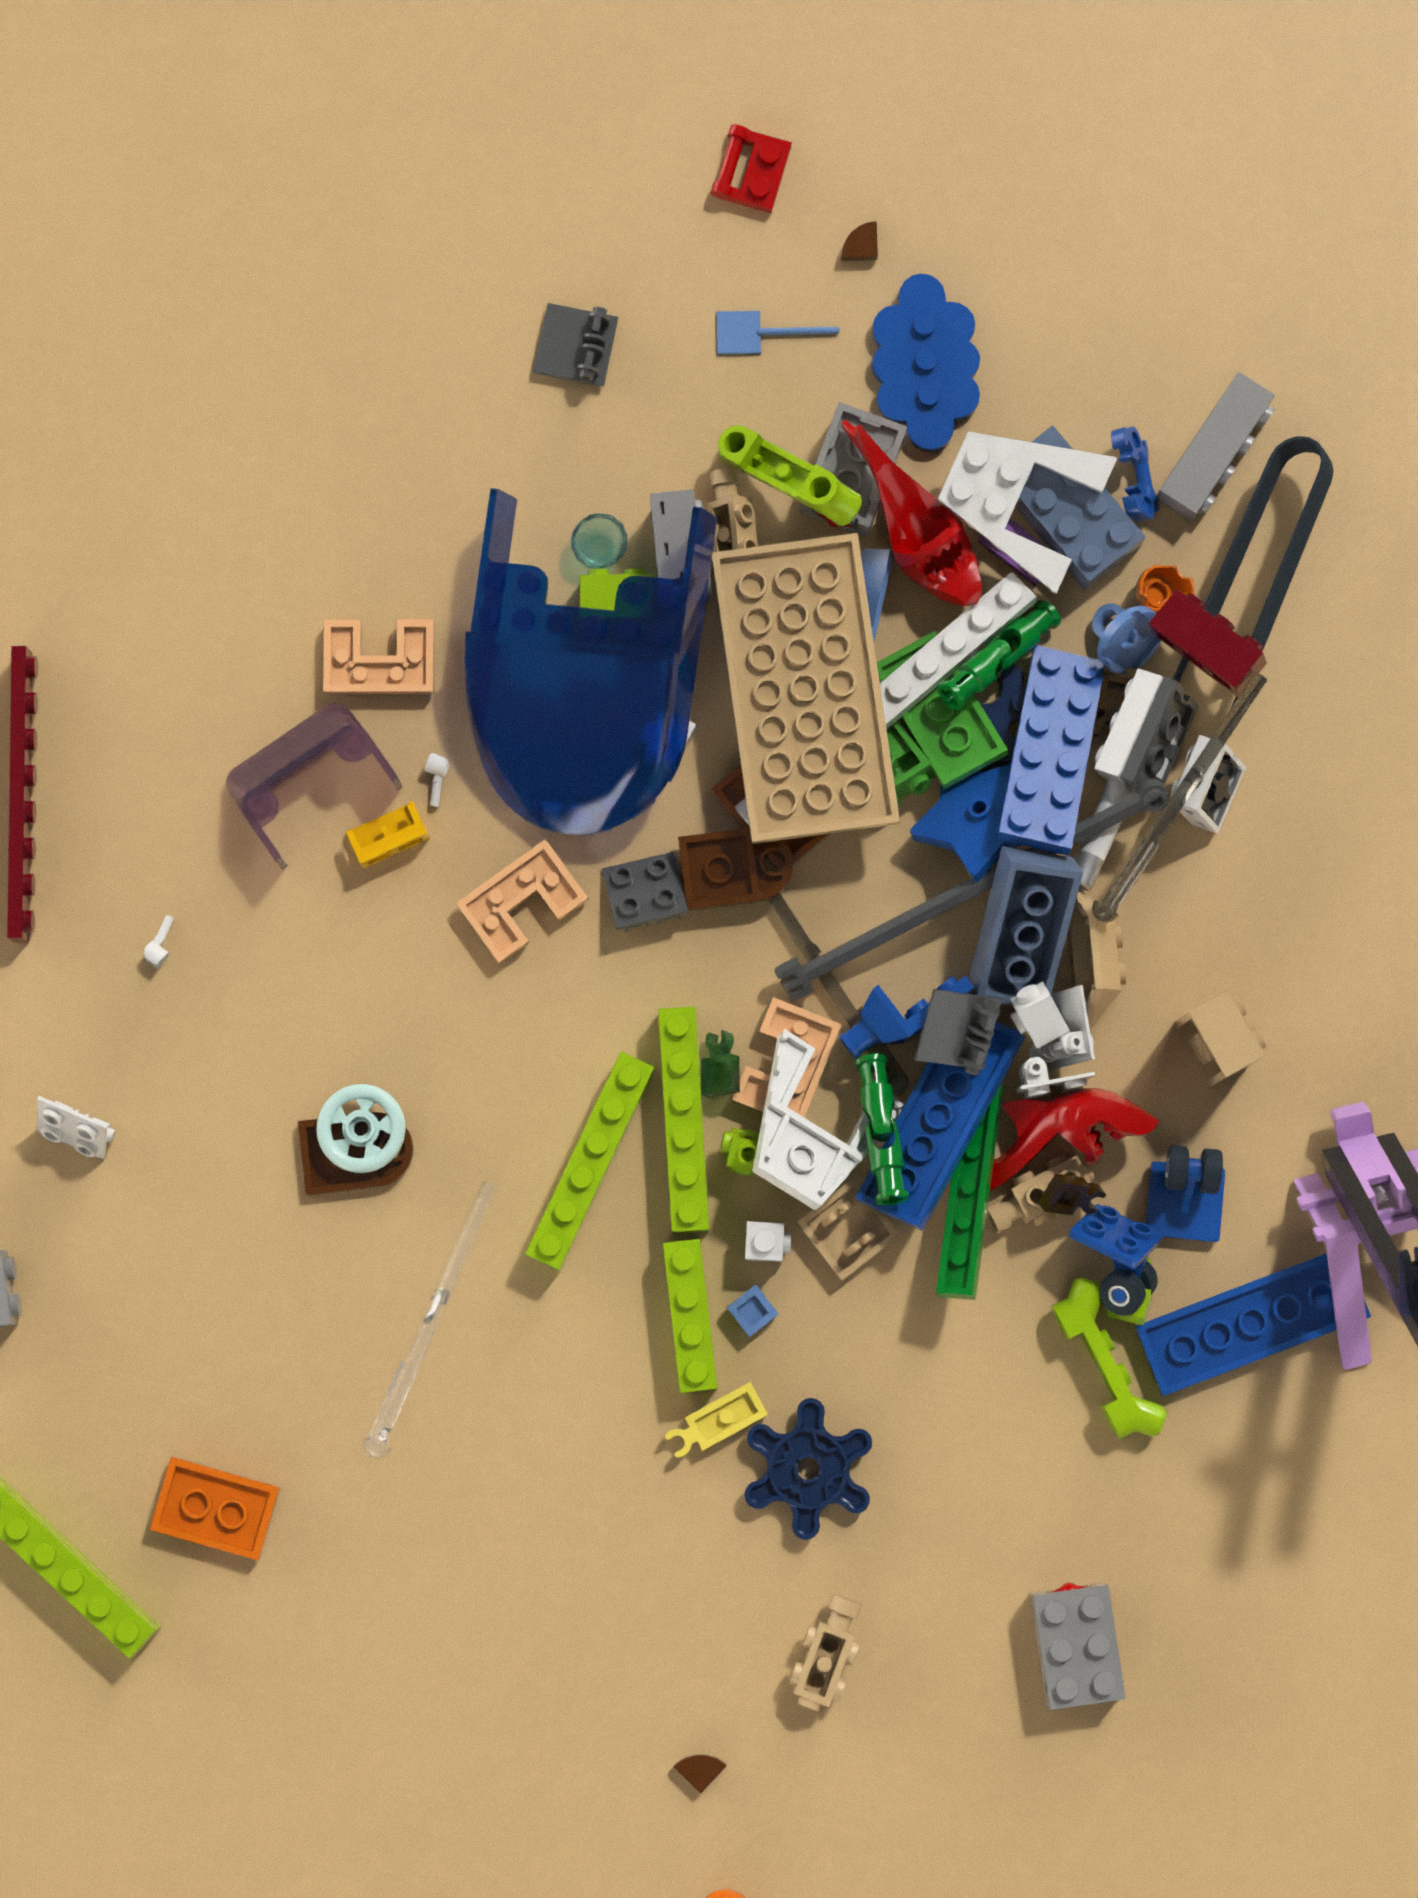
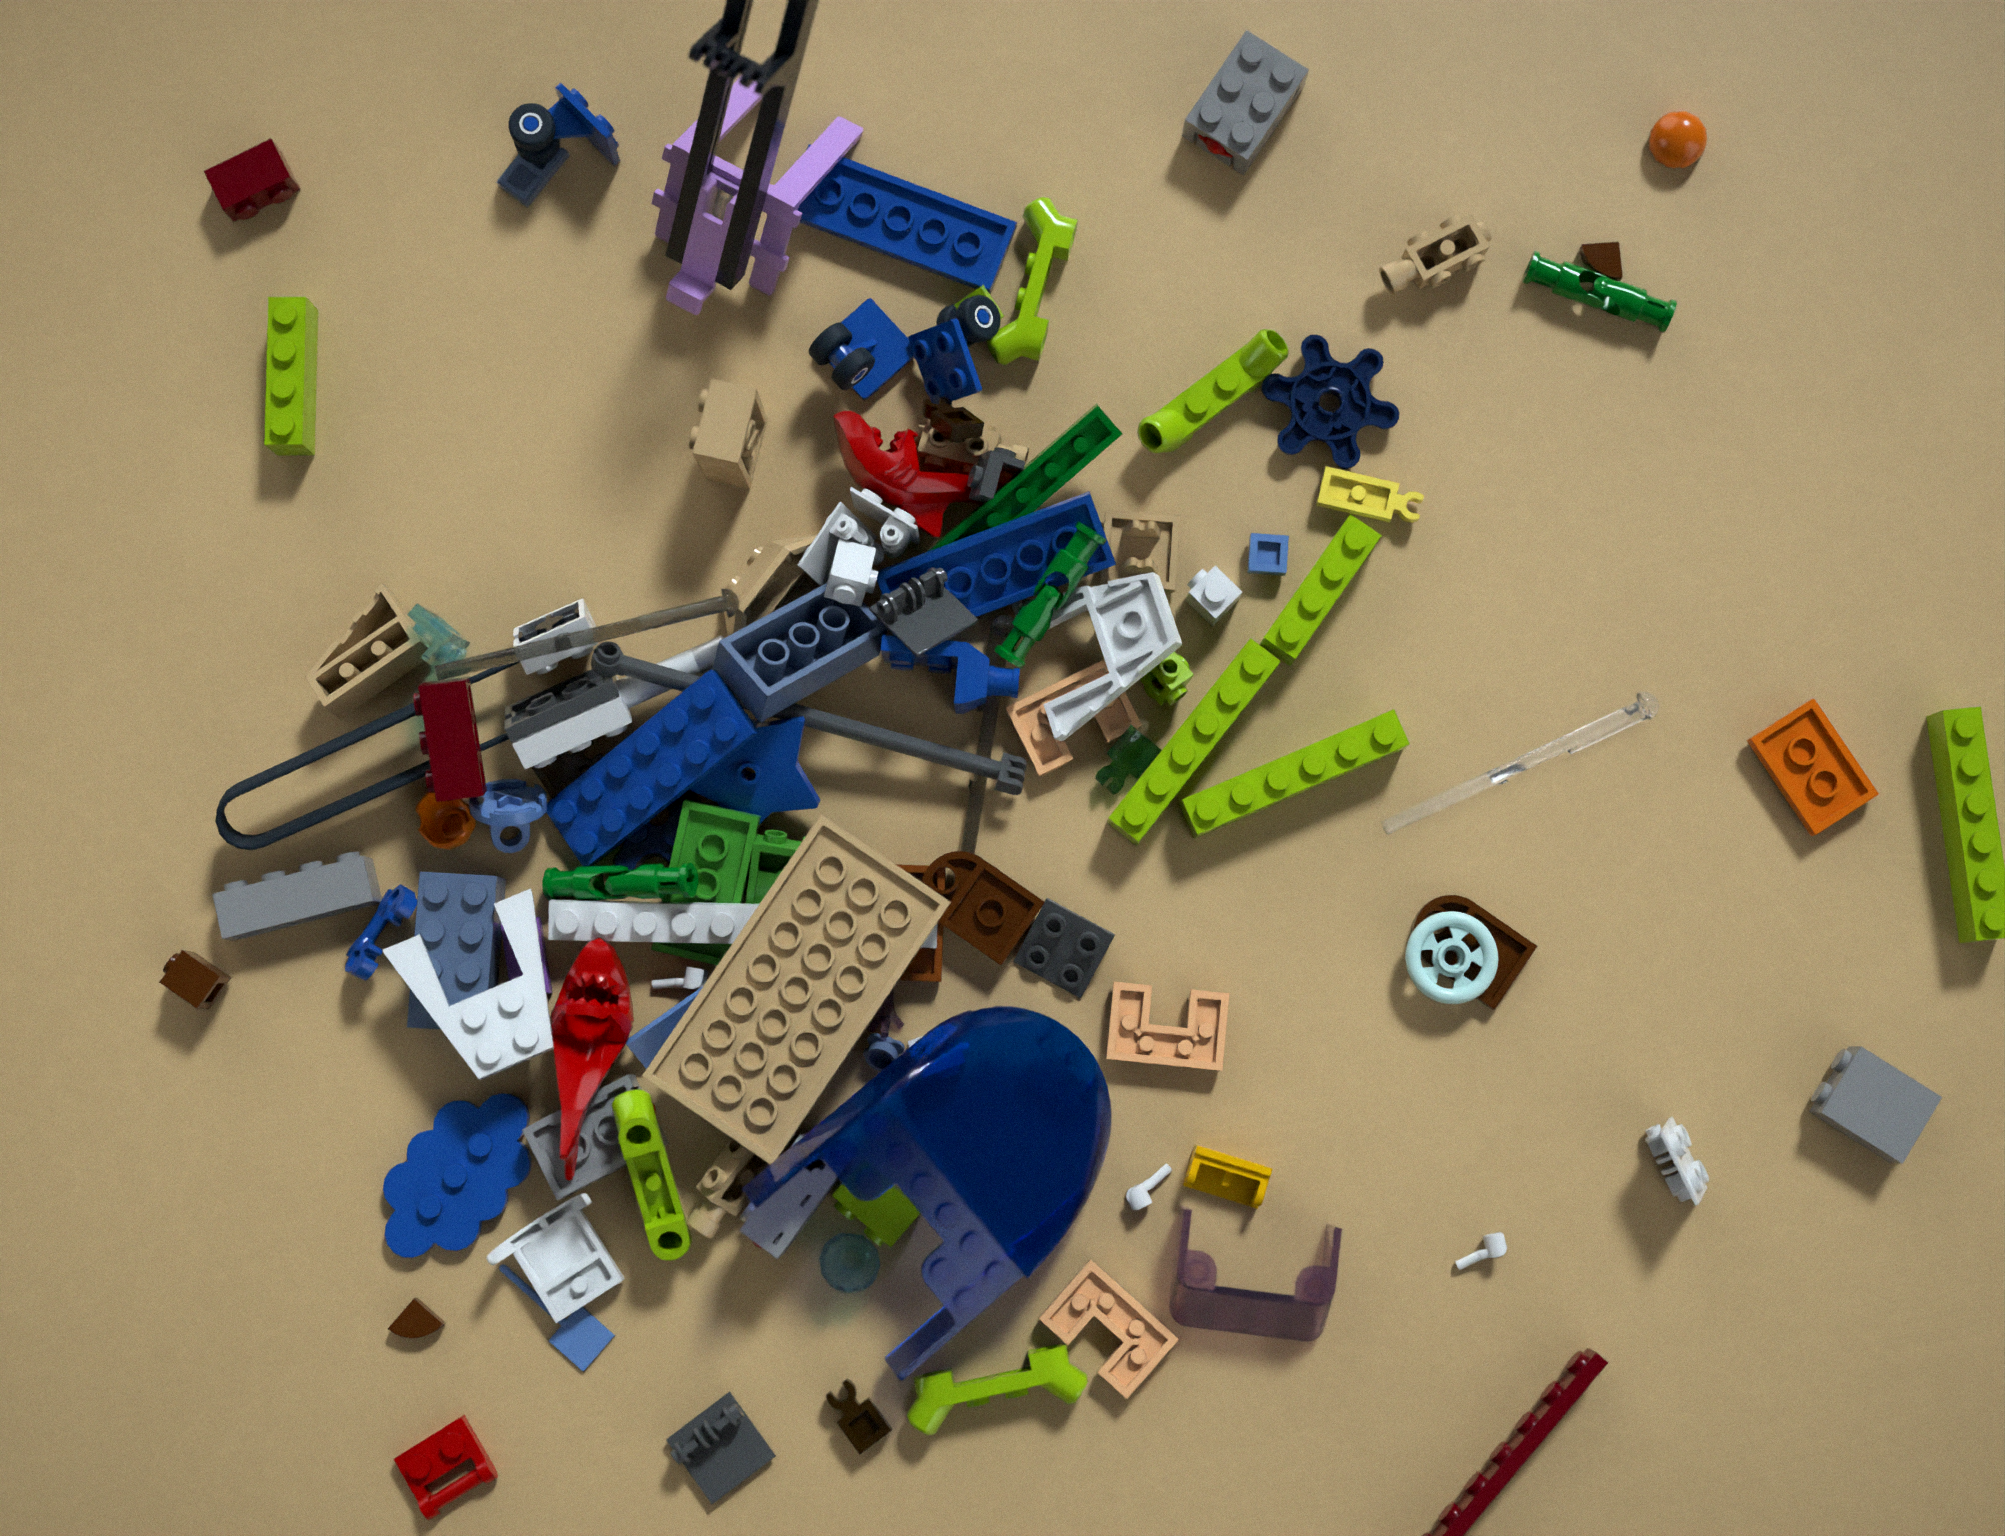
camera: 135 degrees left, 0 degrees up
none -> reddish brown brick [159,950,231,1010]
none -> tan wedge [305,582,435,719]
none -> clear light blue bracket [407,603,470,671]
none -> white piece [486,1193,625,1323]
none -> white hand [652,967,708,990]
none -> dark brown plate [826,1378,892,1454]
none -> sand blue plate [863,1033,905,1072]
none -> bar [867,988,904,1038]
none -> lime plate [907,1343,1088,1435]
none -> dark grey bracket [967,447,1025,503]
none -> lime plate [1137,329,1289,454]
none -> green piece [1522,250,1677,333]

